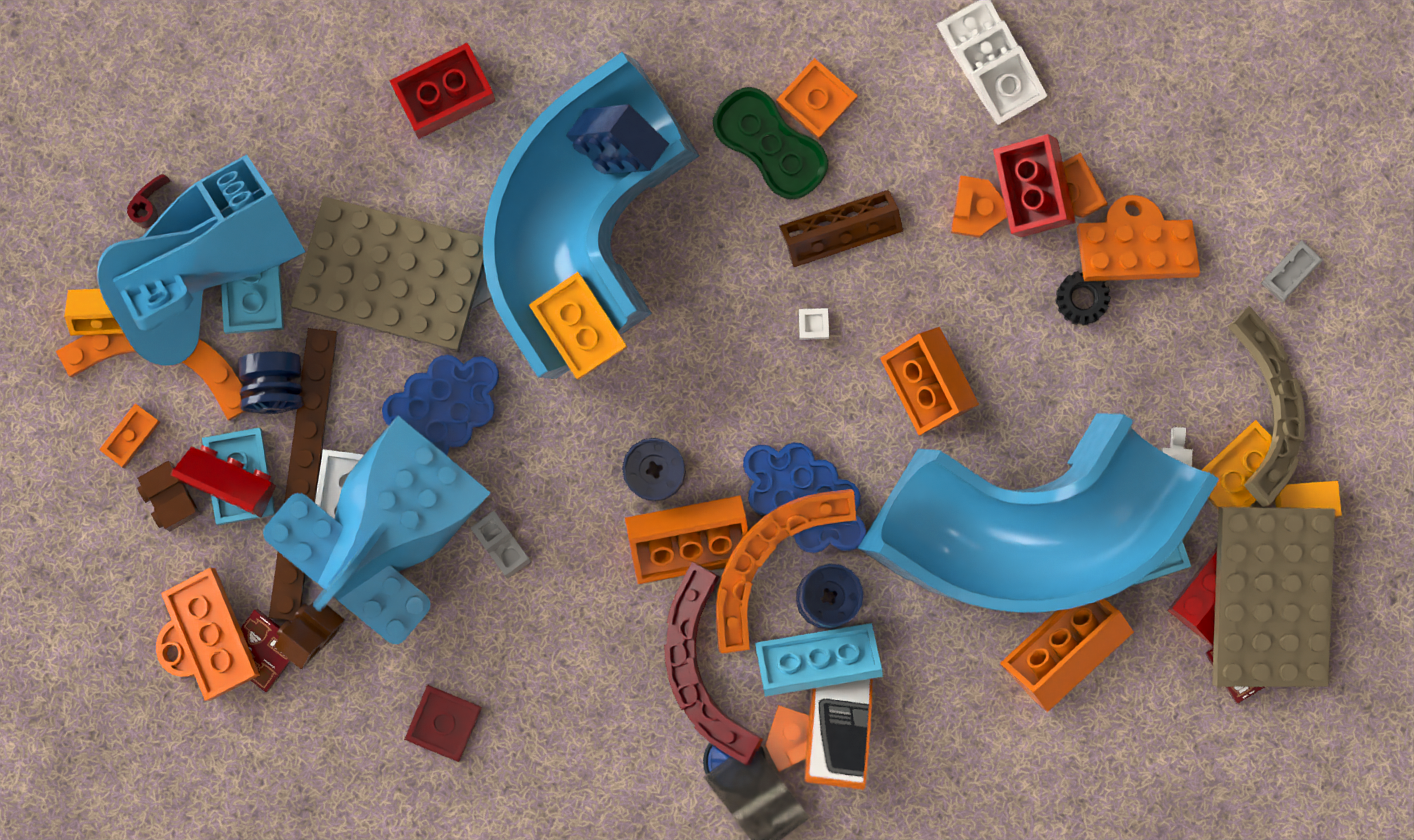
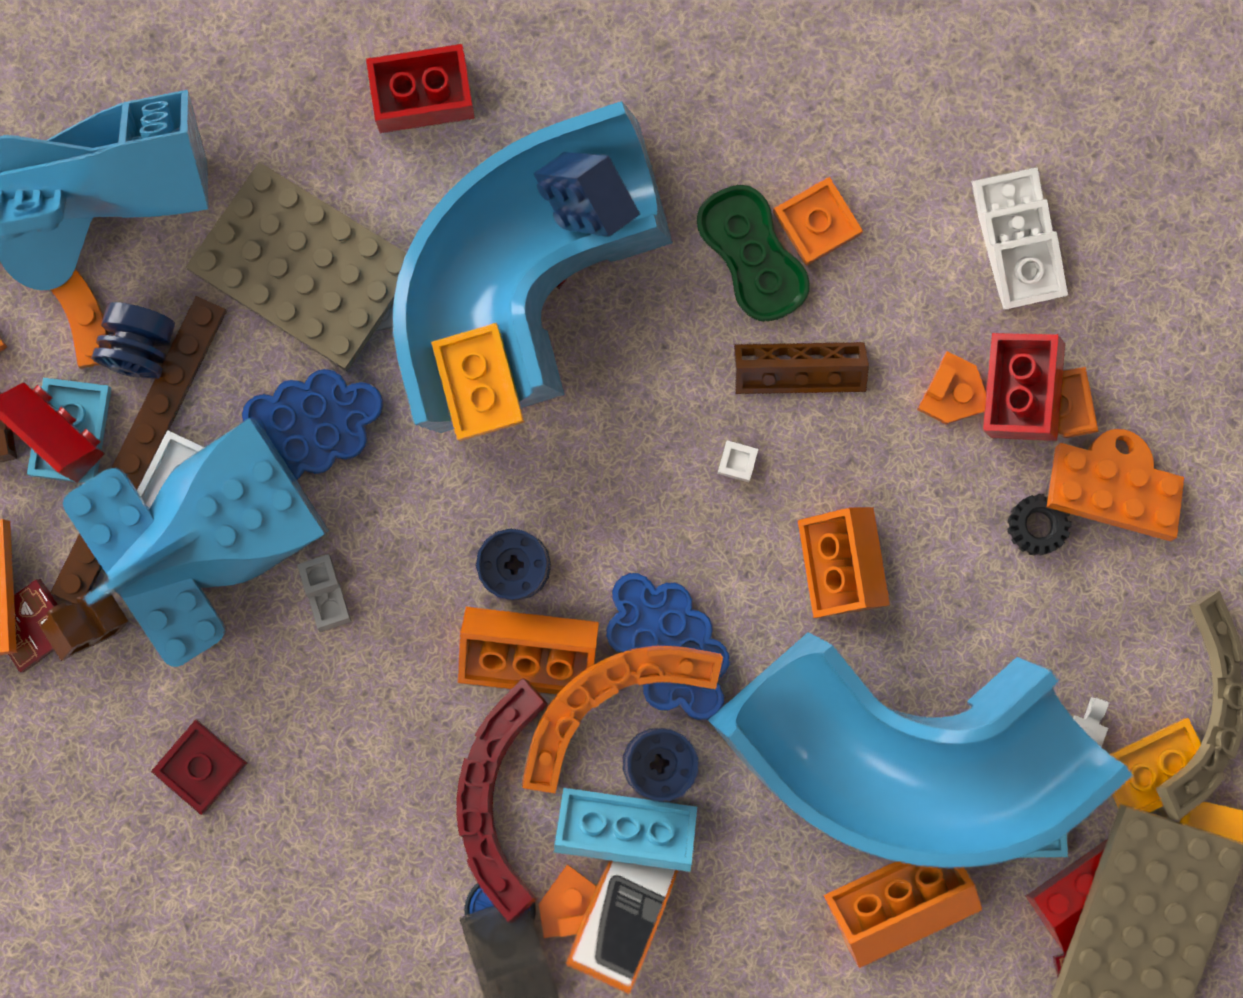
camera: 15 degrees right, 0 degrees up
dark red panel [127,174,171,228] -> none
medium azure plate [221,265,284,334] -> none

